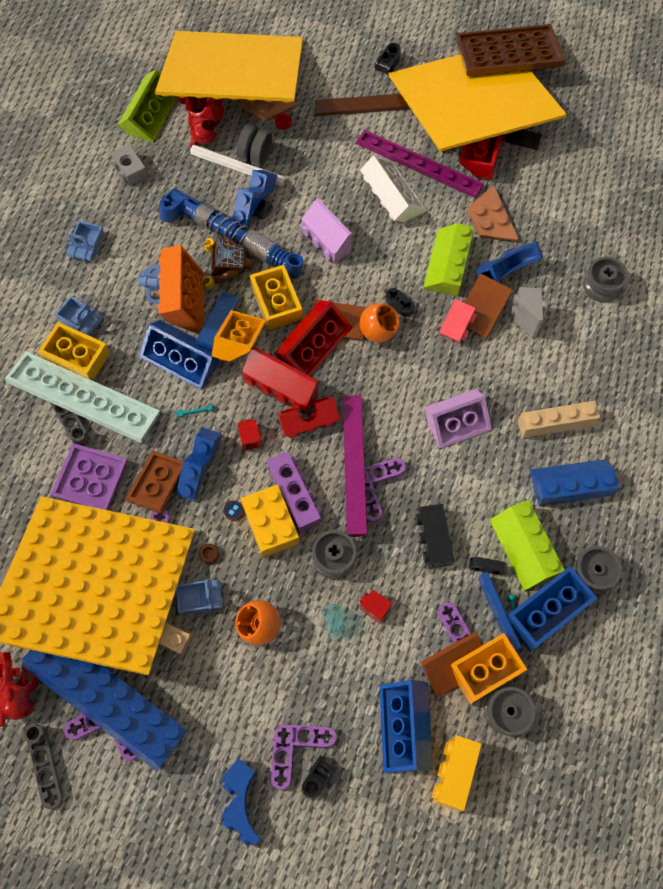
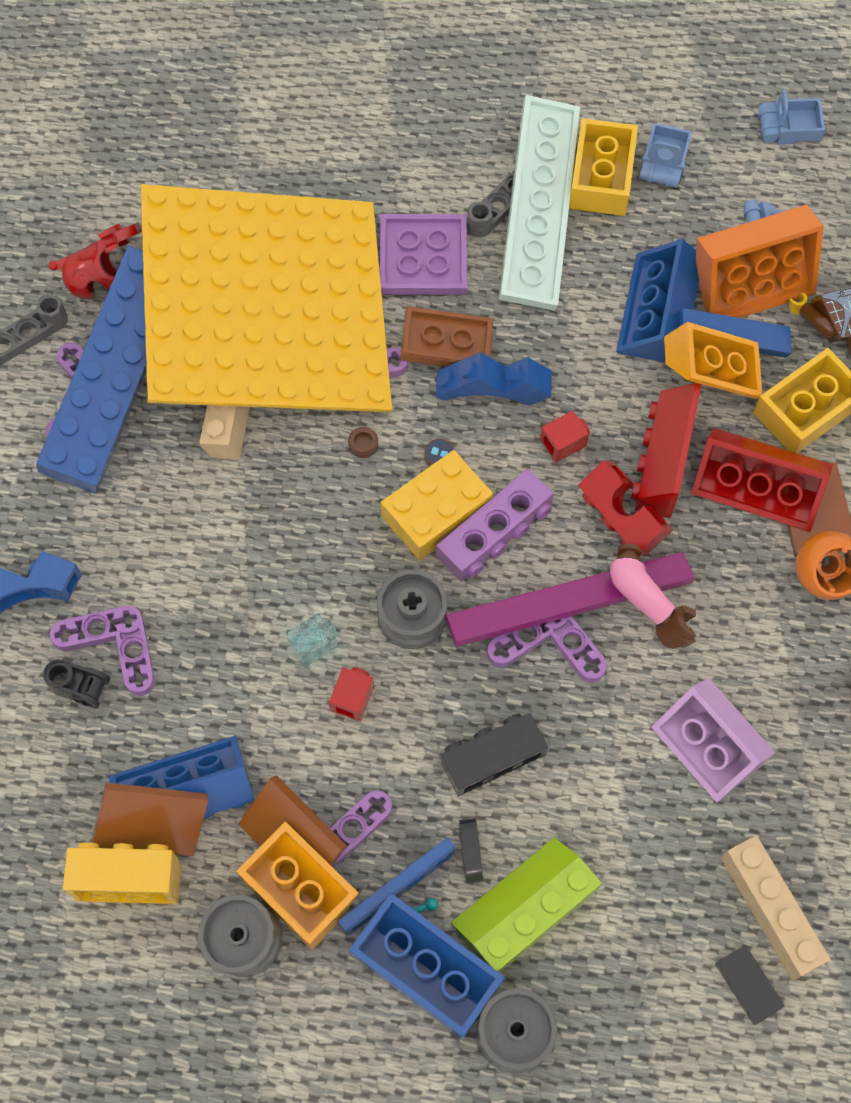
camera: 75 degrees right, 0 degrees up
teal hinge [176,404,215,418] -> none
medium blue piece [176,579,223,615] -> none
orange wheel [236,600,281,646] -> none
blue slope [530,459,620,506] -> none
none -> dark orange tile [92,783,209,856]
none -> piece [610,544,696,649]
none -> black tile [715,945,785,1026]

